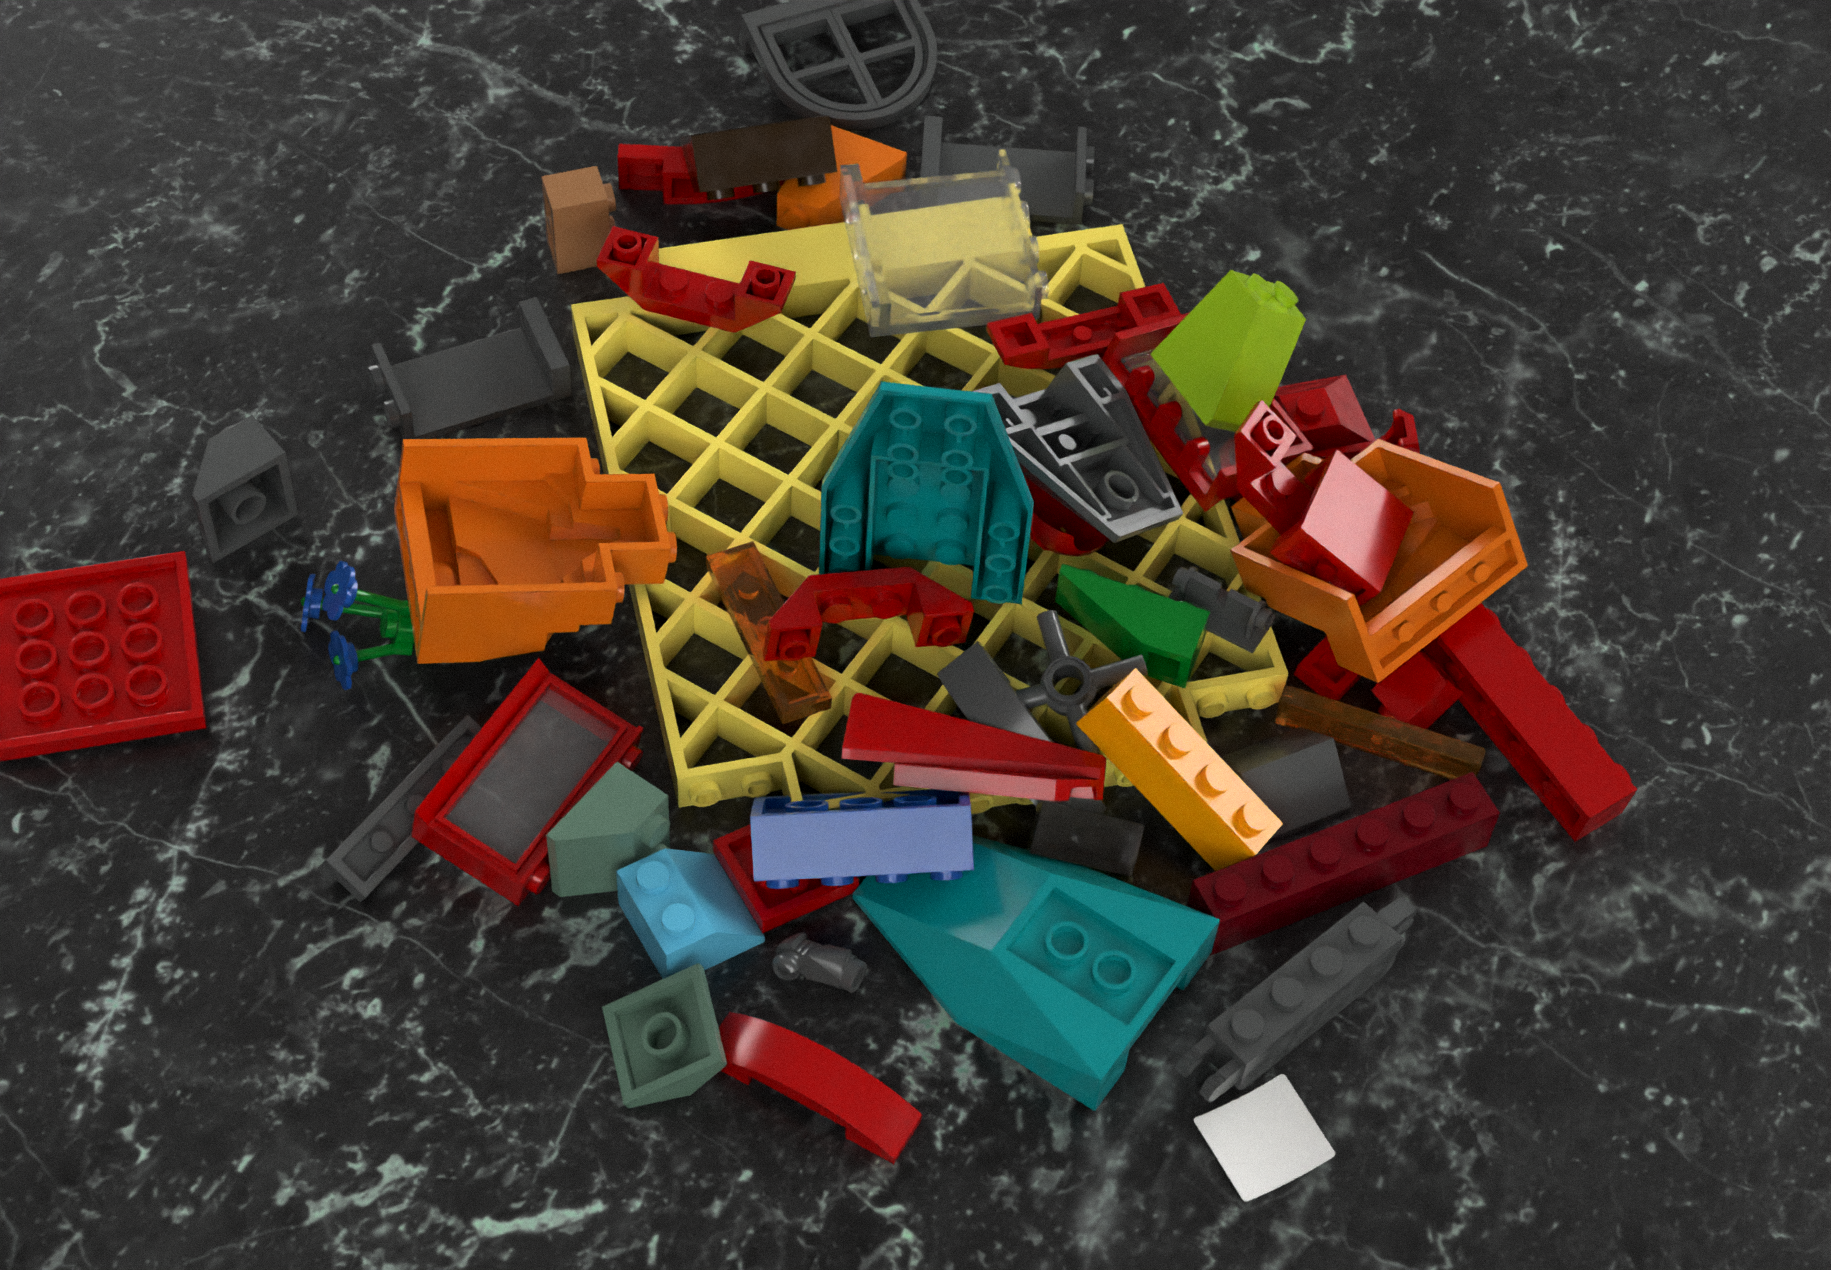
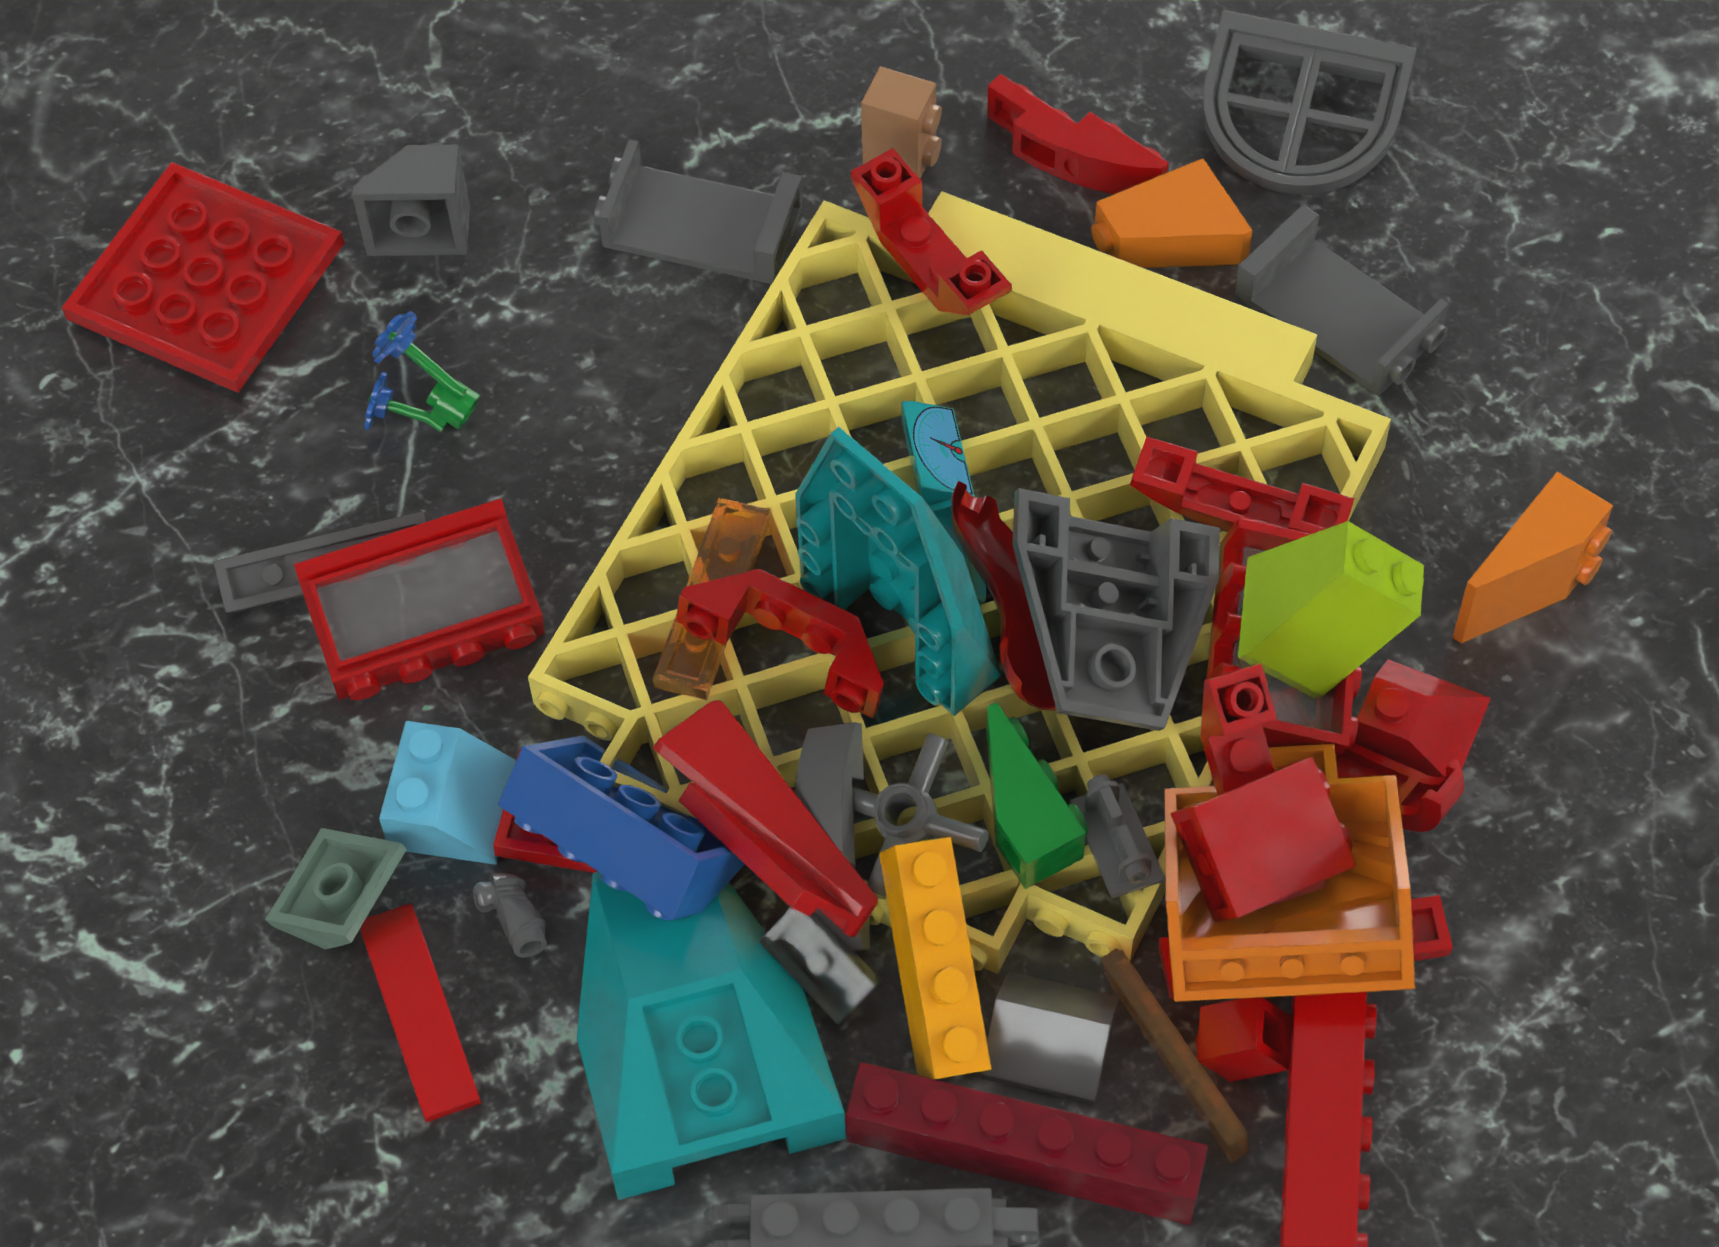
camera: 45 degrees right, 5 degrees up
orange panel [394,438,677,664] -> none
sand green slope [546,762,670,897] -> none
dark brown slope [680,116,837,200] -> none
clear panel [839,149,1049,337] -> none
none -> slope [901,401,974,505]
none -> orange slope [1452,472,1613,643]

